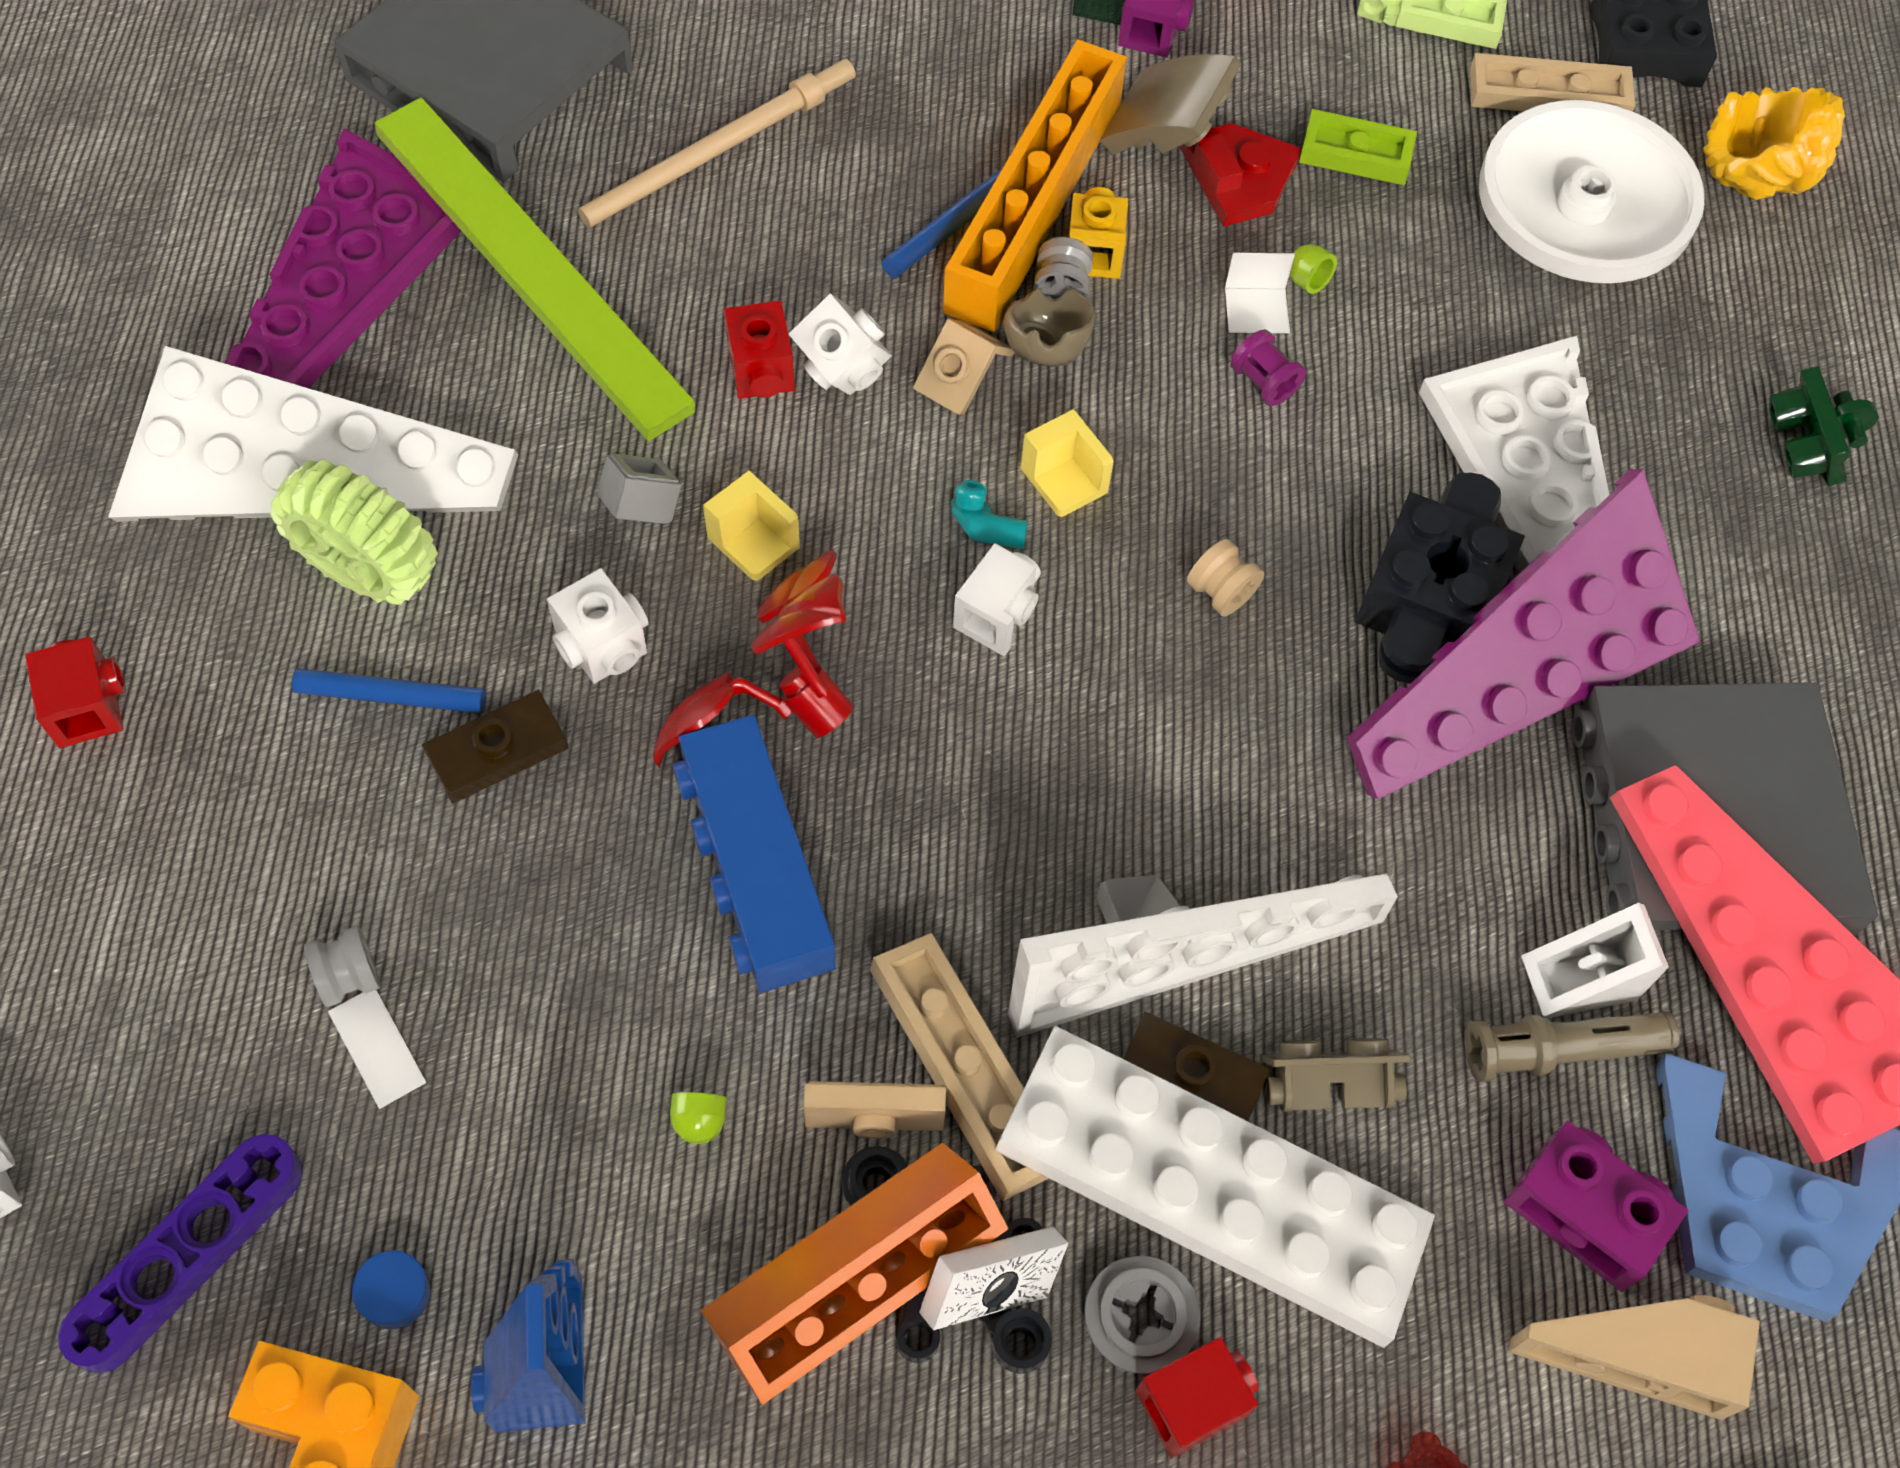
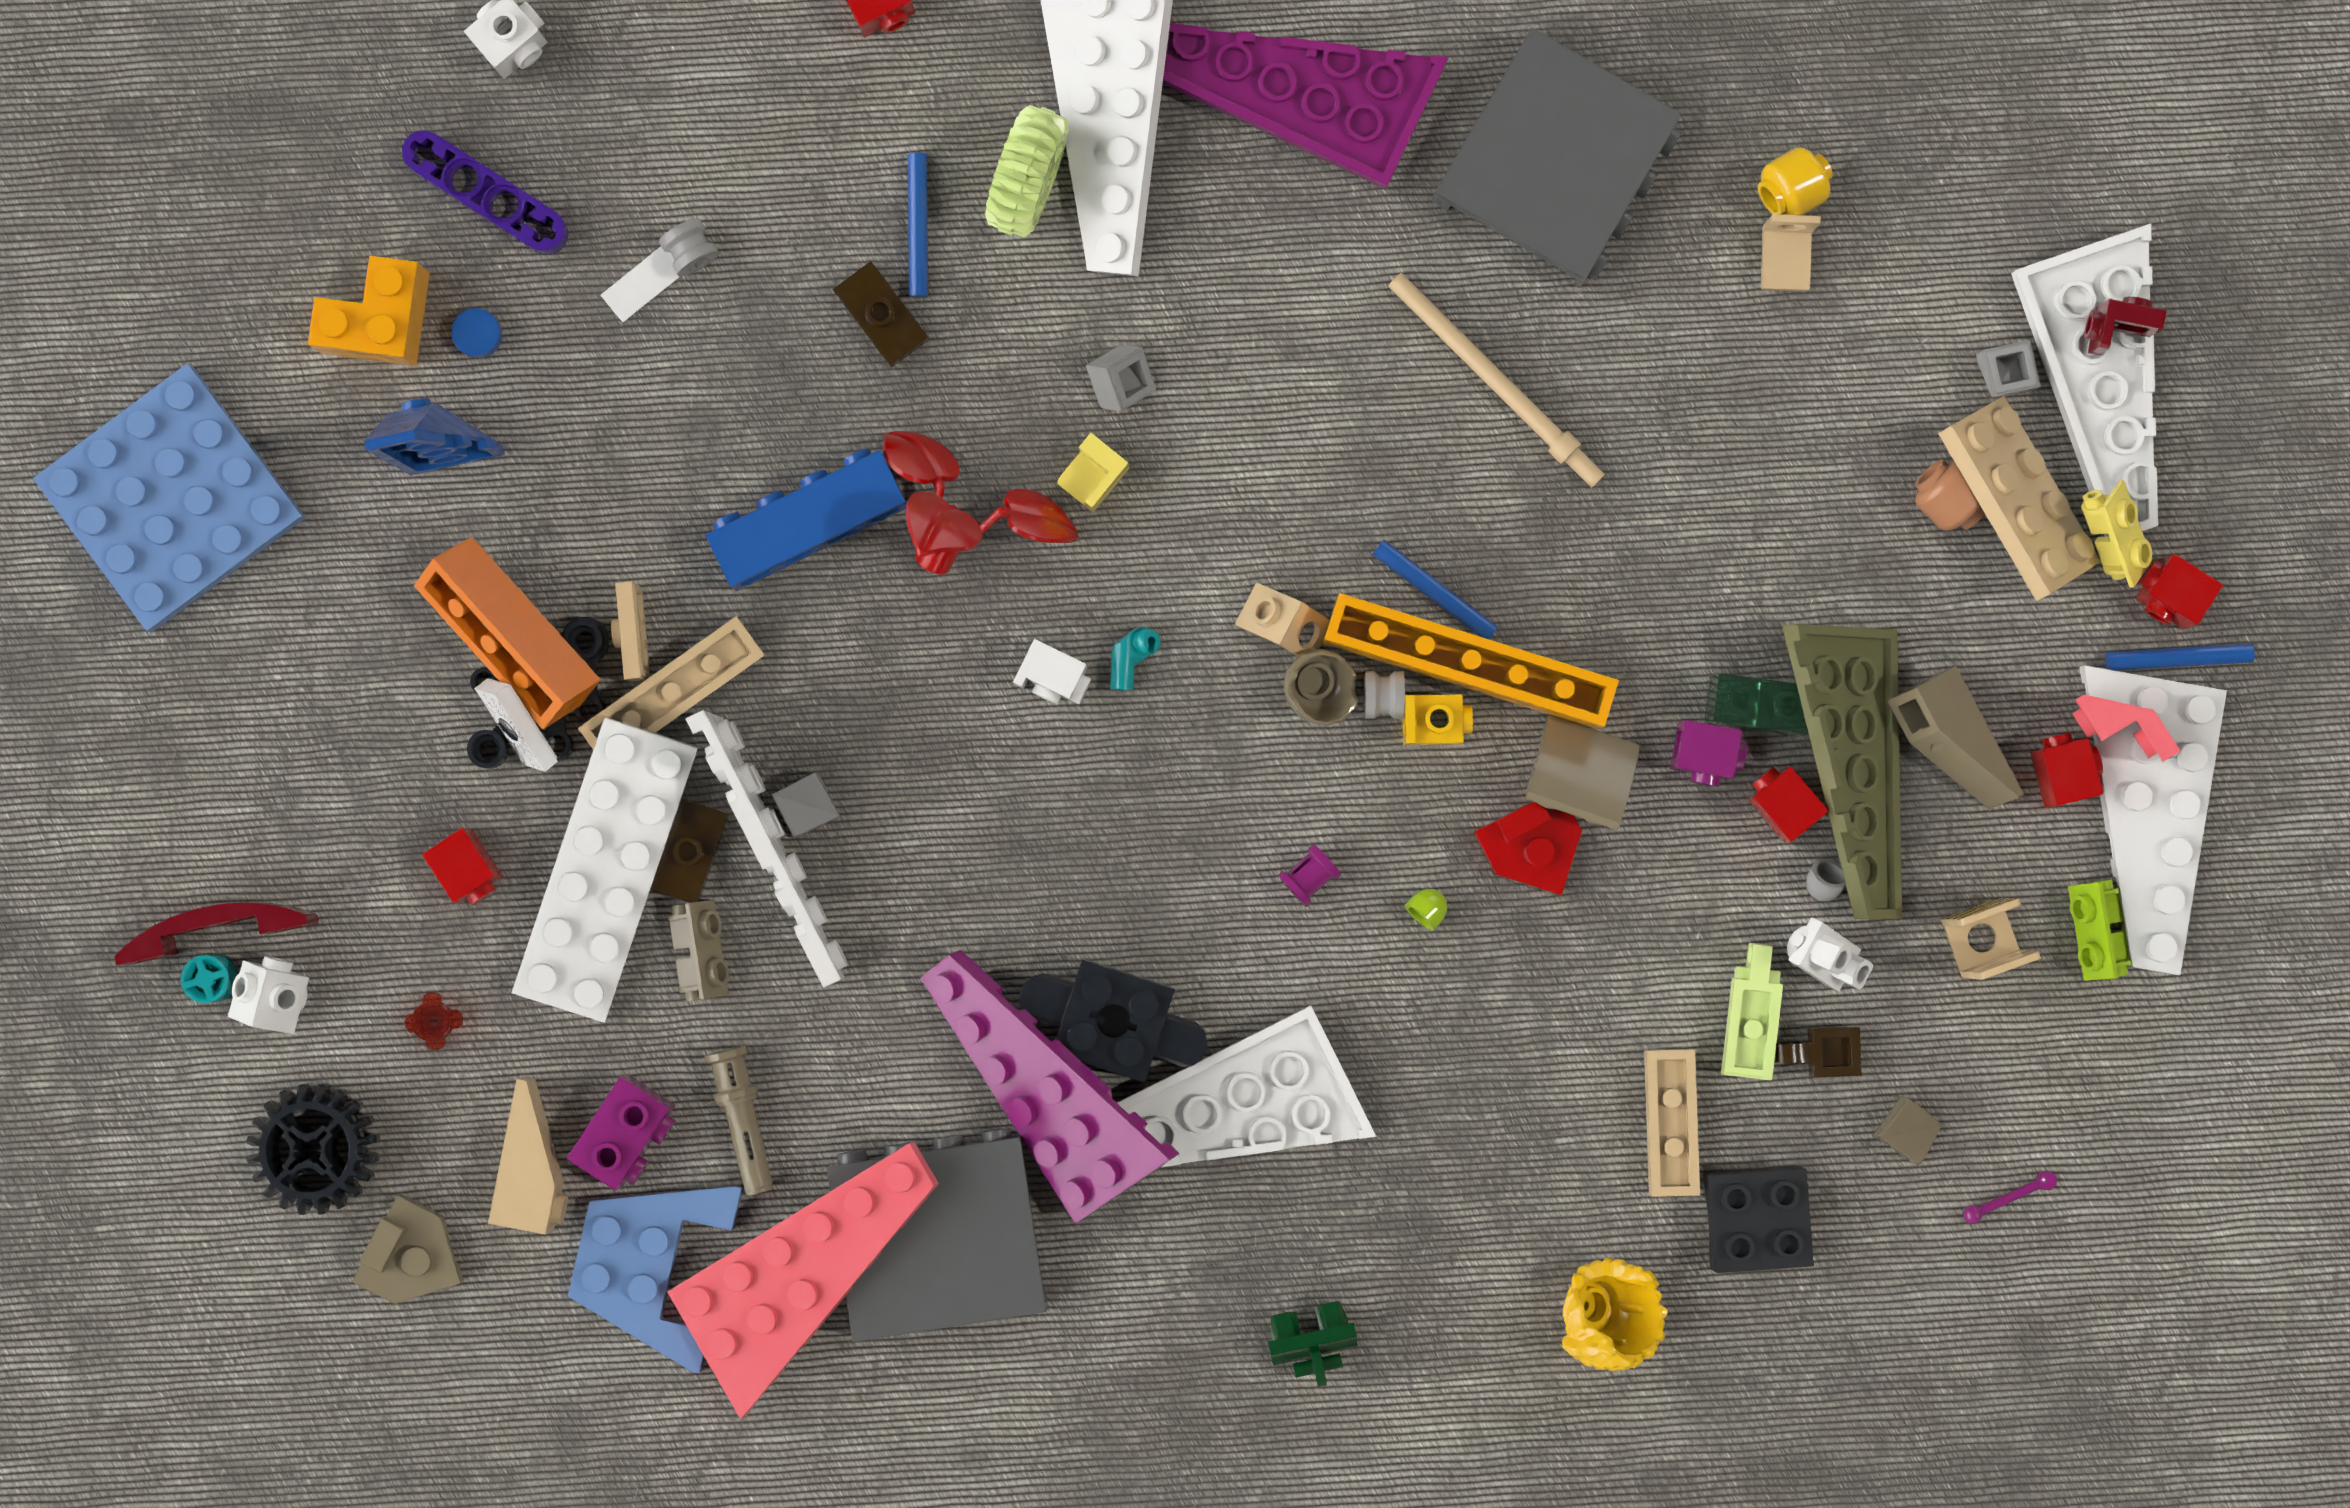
camera: 85 degrees right, 25 degrees up
lime tile [374,97,695,442] -> none
white brick [547,568,648,684] -> none
lime hinge [670,1092,727,1145] -> none
red brick [724,300,795,399] -> none
white brick [789,293,892,396] -> none
light yellow panel [1020,409,1113,517] -> none
light grey gear [1084,1256,1200,1376] -> none
tan wheel [1187,539,1265,616] -> none
white sticker [1225,253,1295,334] -> none
lime plate [1299,109,1417,186] -> none
white dish [1479,100,1704,283] -> none
white slope [1521,903,1669,1018] -> none

